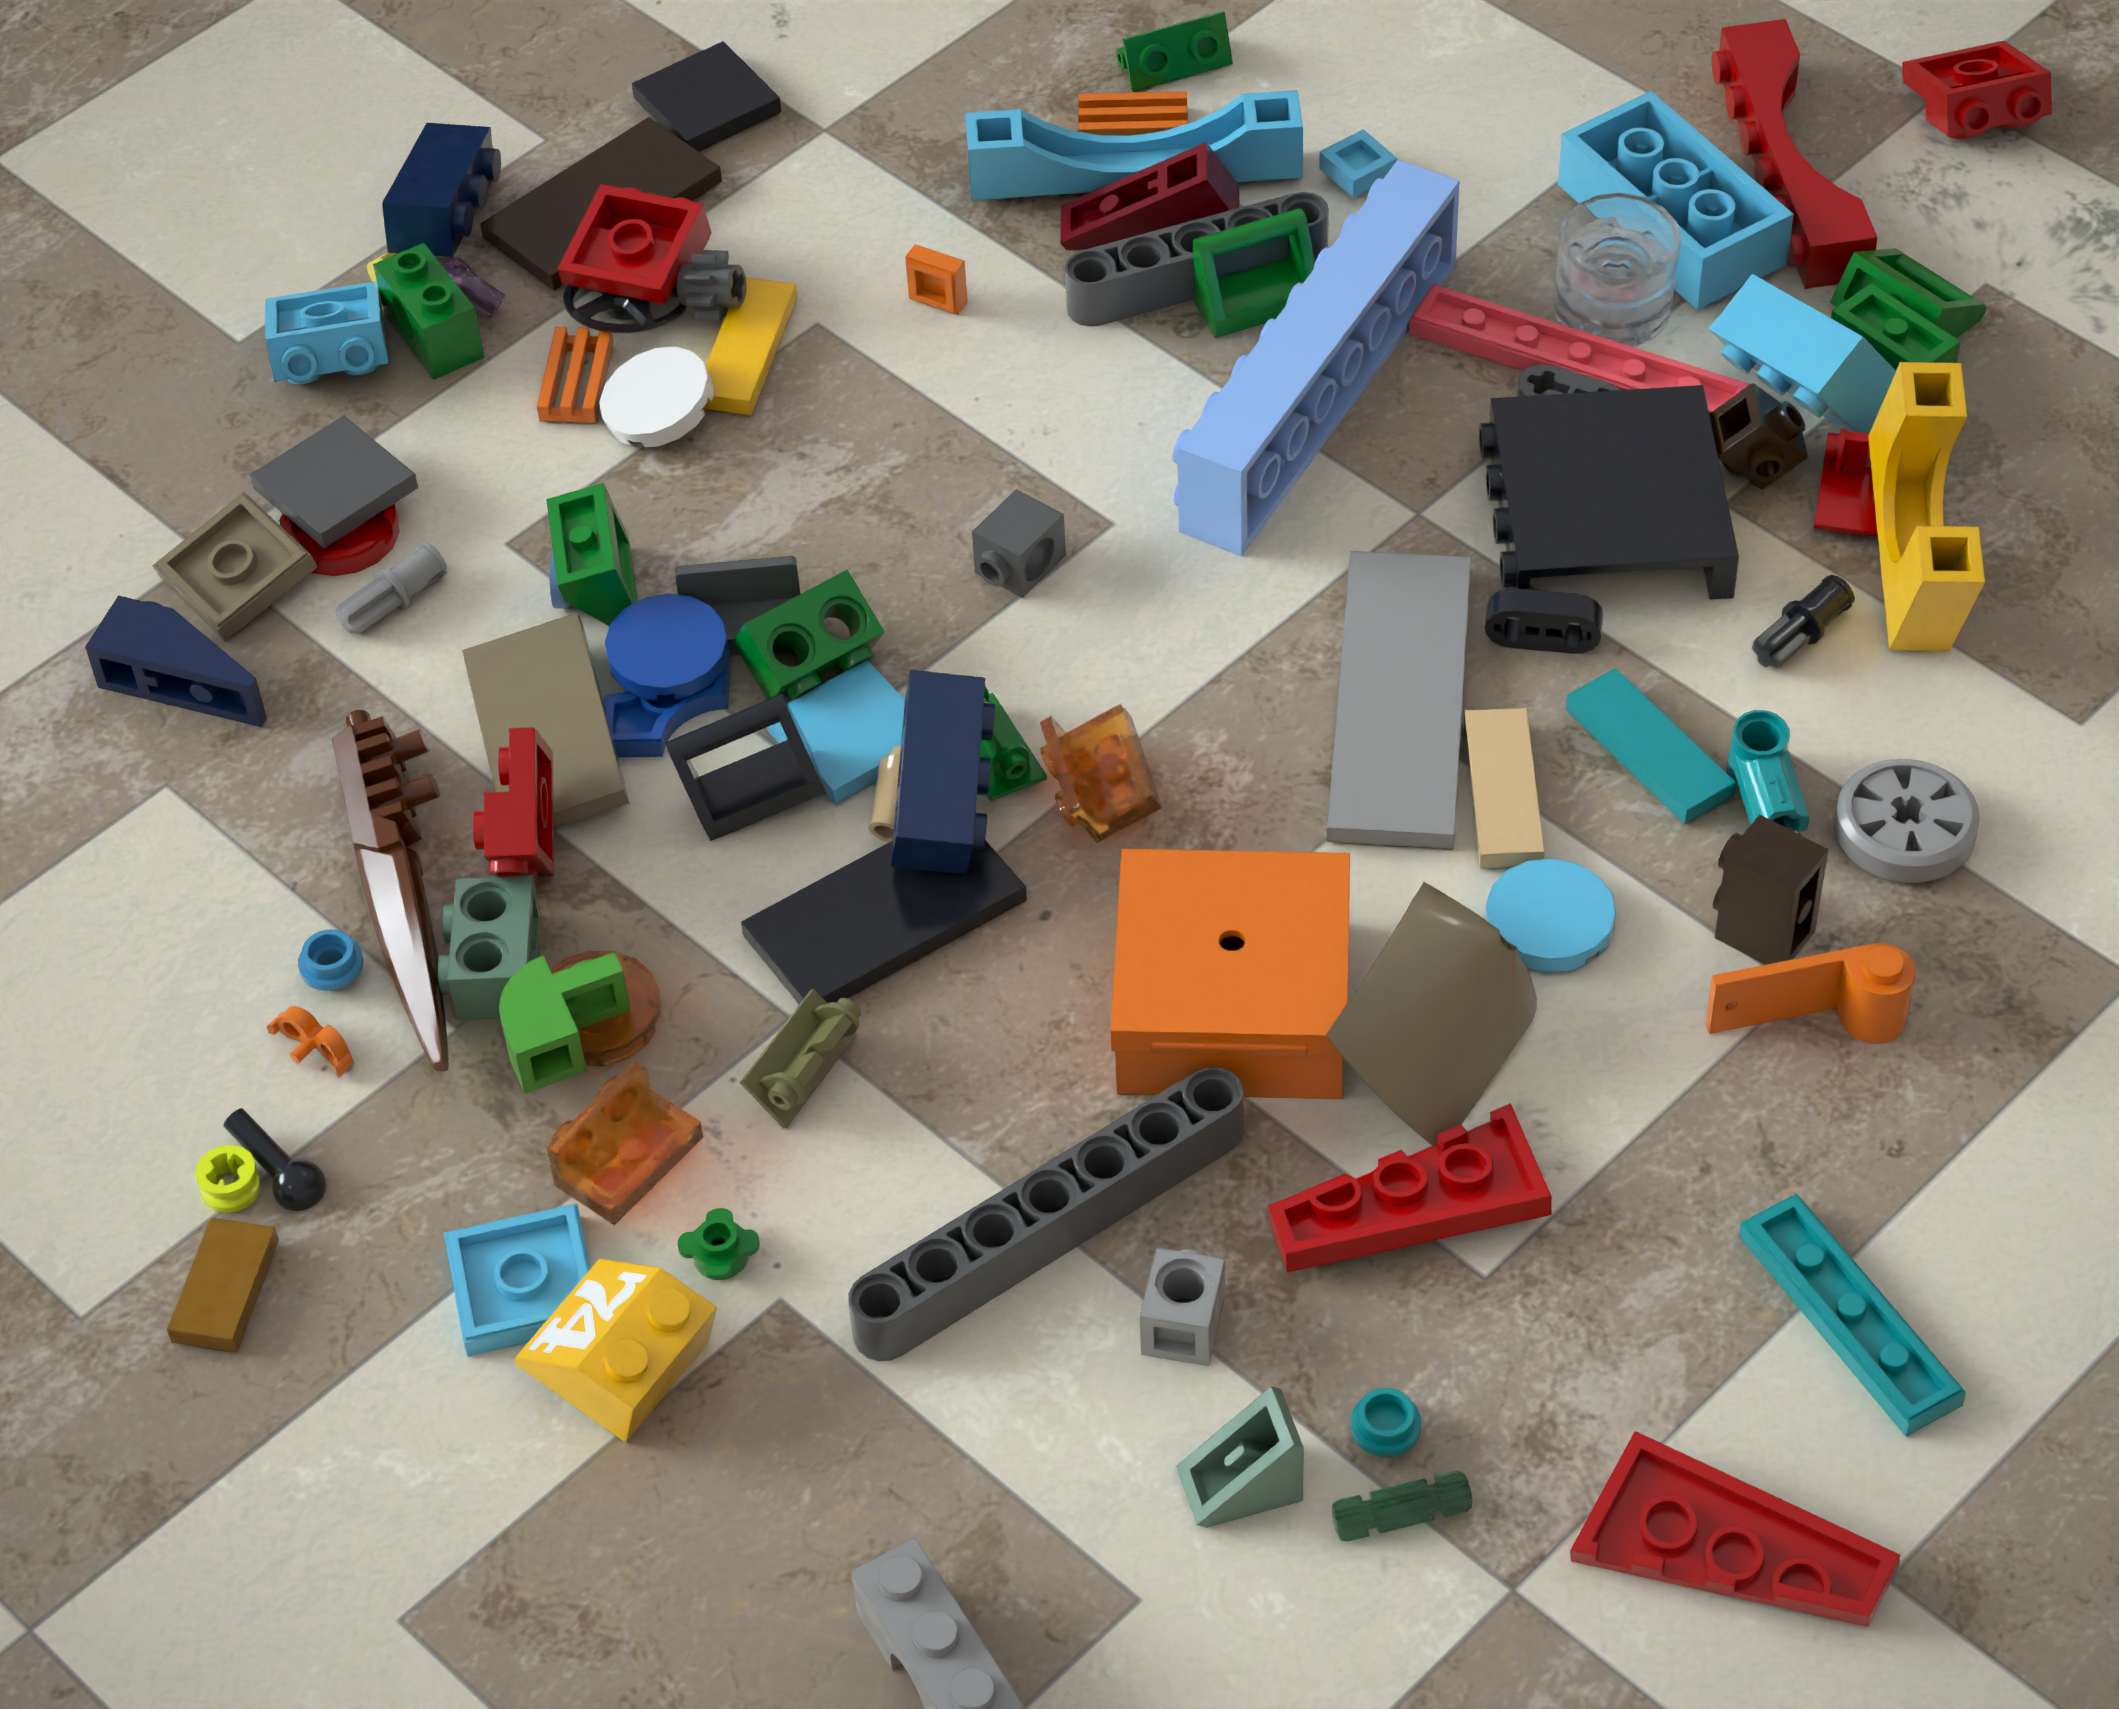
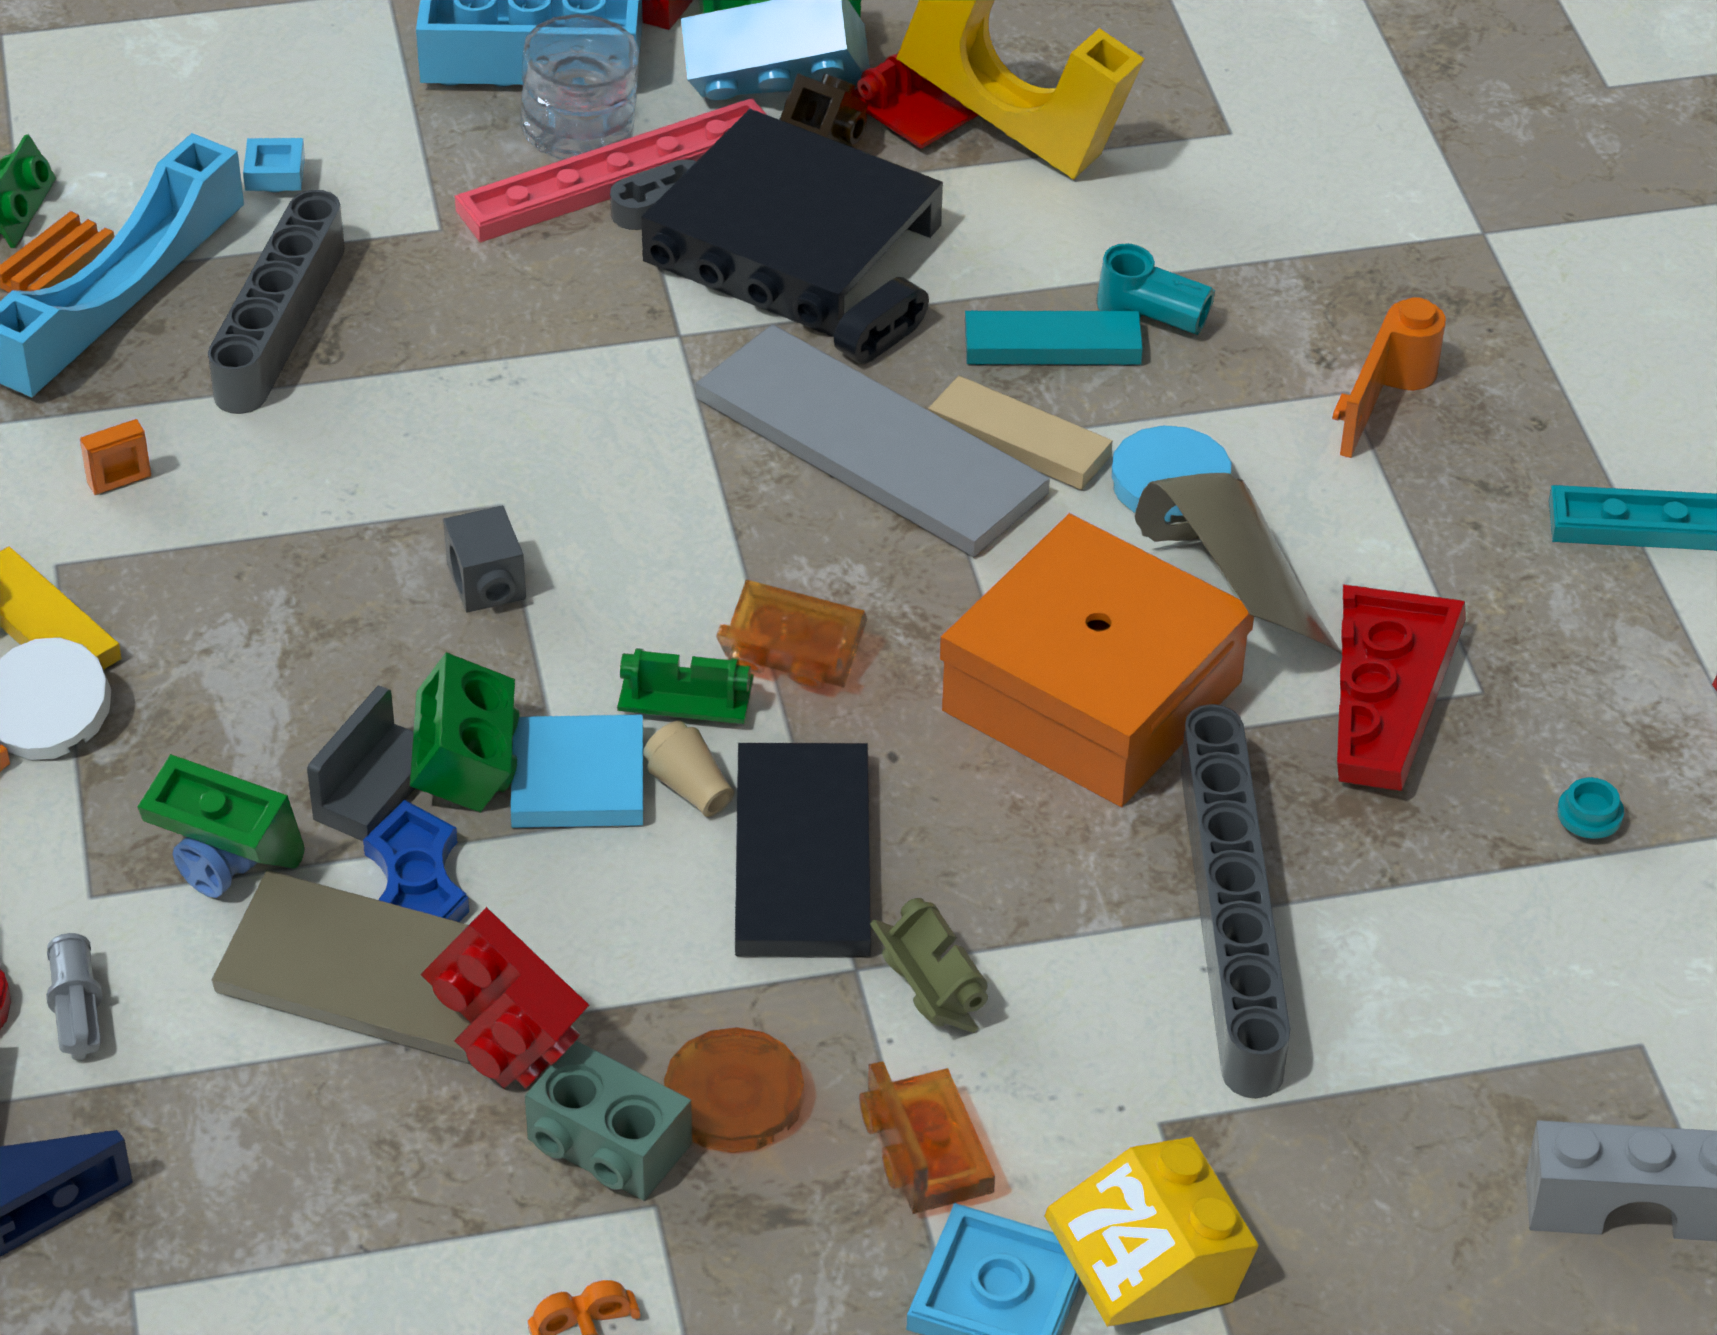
camera: 60 degrees left, 5 degrees down
dark azure plate [298,929,364,991] -> none
reddish brown piece [332,710,449,1071] -> none
bright green brick [499,952,631,1094] -> none
blue tile [605,593,728,700] -> none
black tile [665,694,826,841] -> none
green plate [678,1208,760,1280] -> none
dark blue brick [891,670,995,875] -> none
dark red slope [1060,142,1240,250] -> none
light grey brick [1140,1248,1225,1366] -> none
light blue brick [1173,160,1460,556] -> none
sand green slope [1176,1386,1304,1528] -> none
green tile [1193,208,1315,338] -> none
clear green axle [1332,1470,1472,1542] -> none
dark brown brick [1713,814,1828,965] -> none
black axle [1752,575,1855,668] -> none
light grey wheel [1834,759,1980,883] -> none

